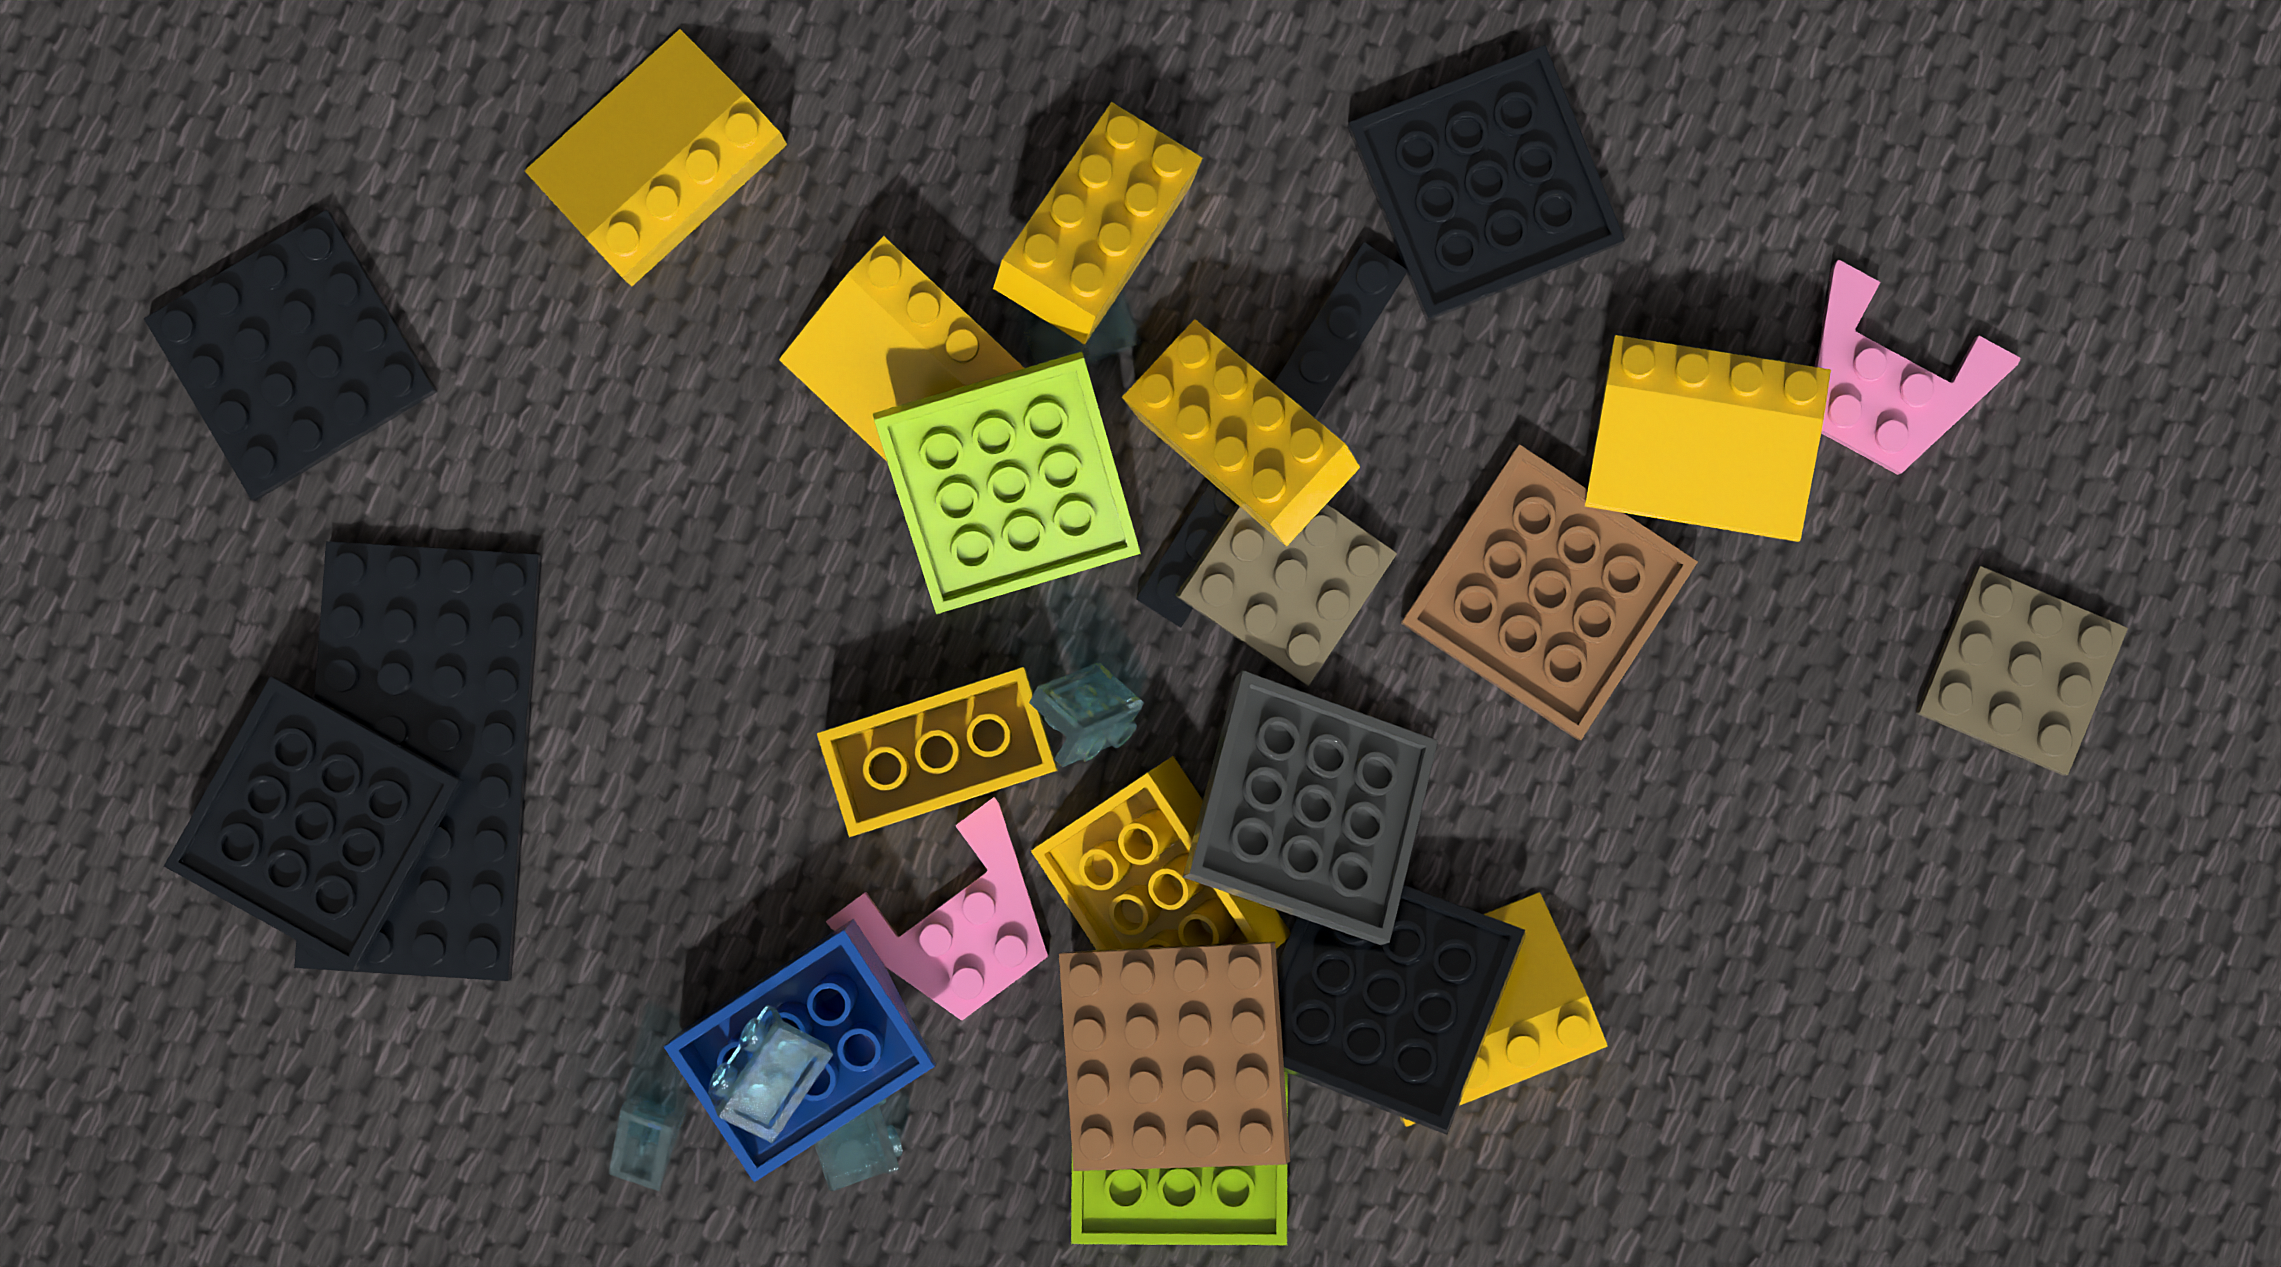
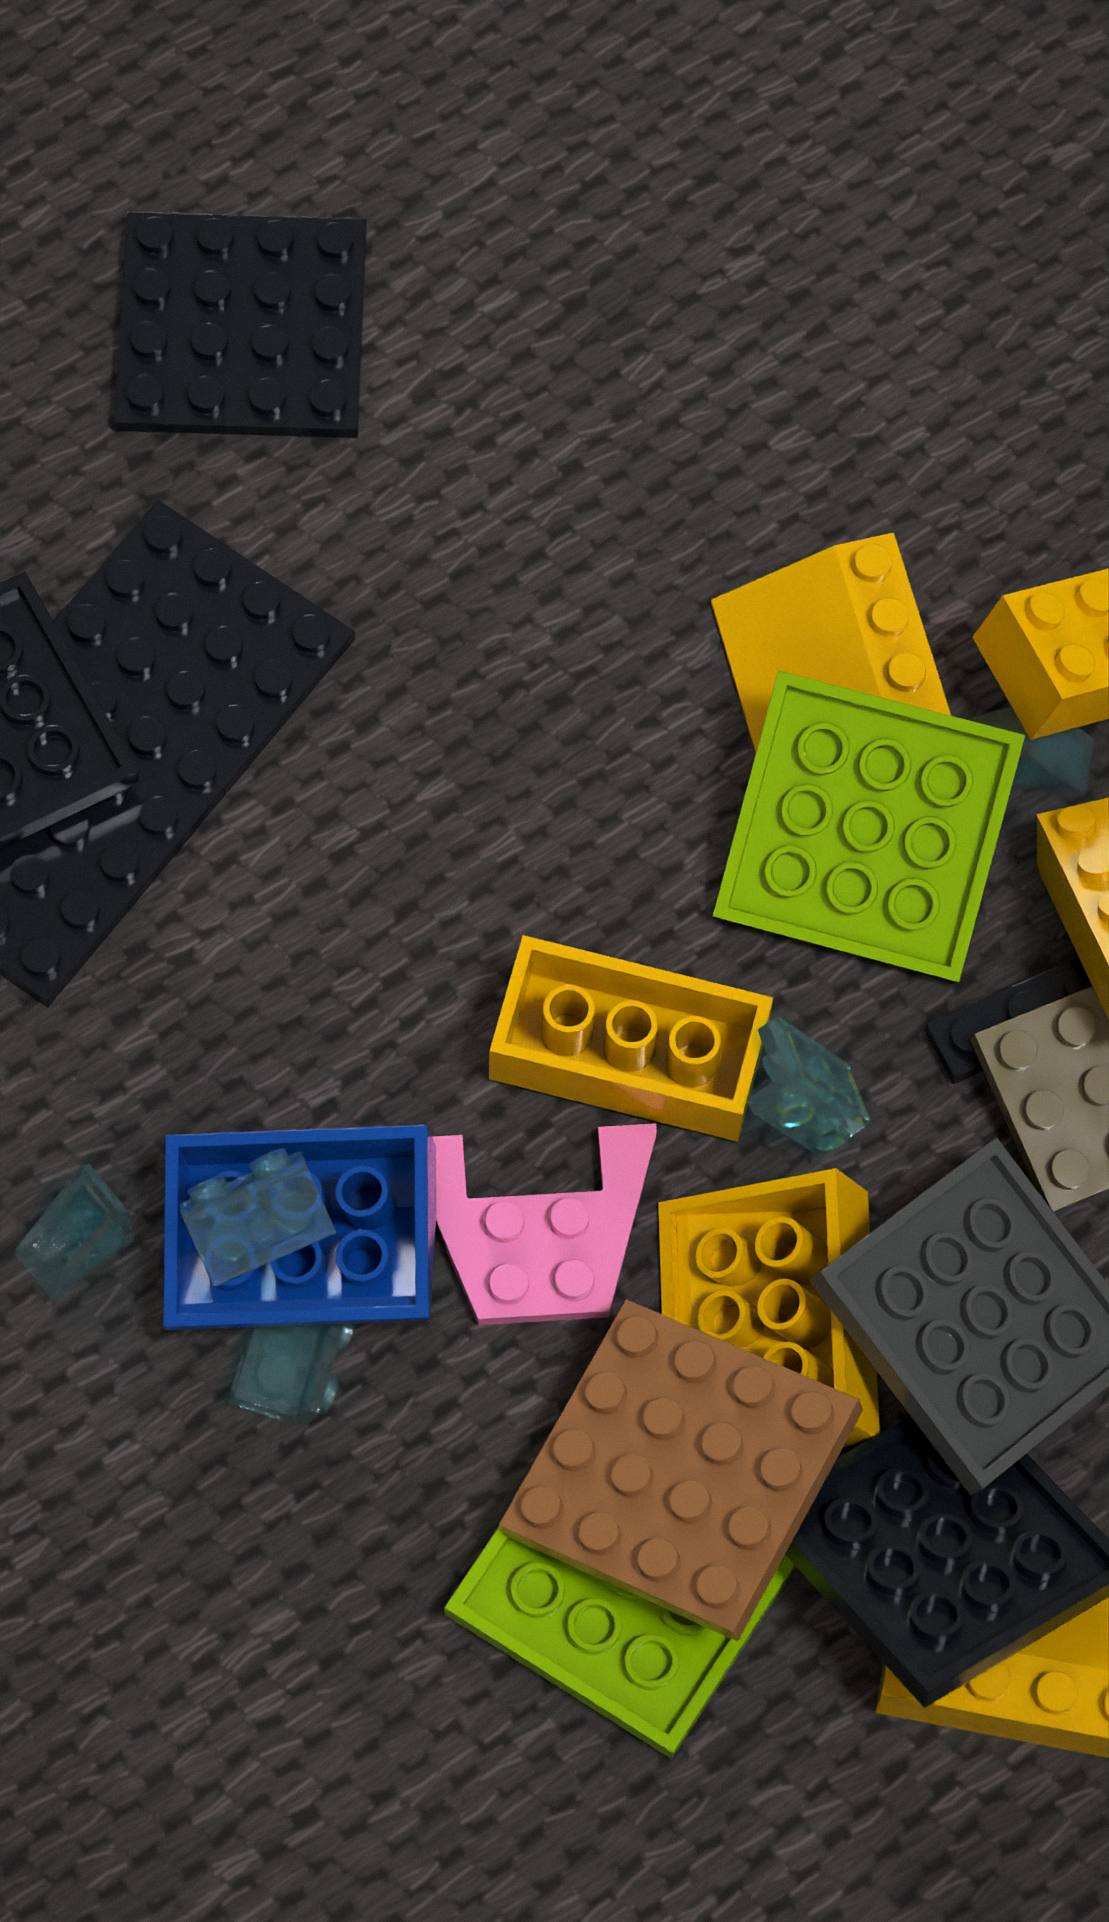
camera: 30 degrees right, 20 degrees down
yellow slope [524,29,787,287] -> none

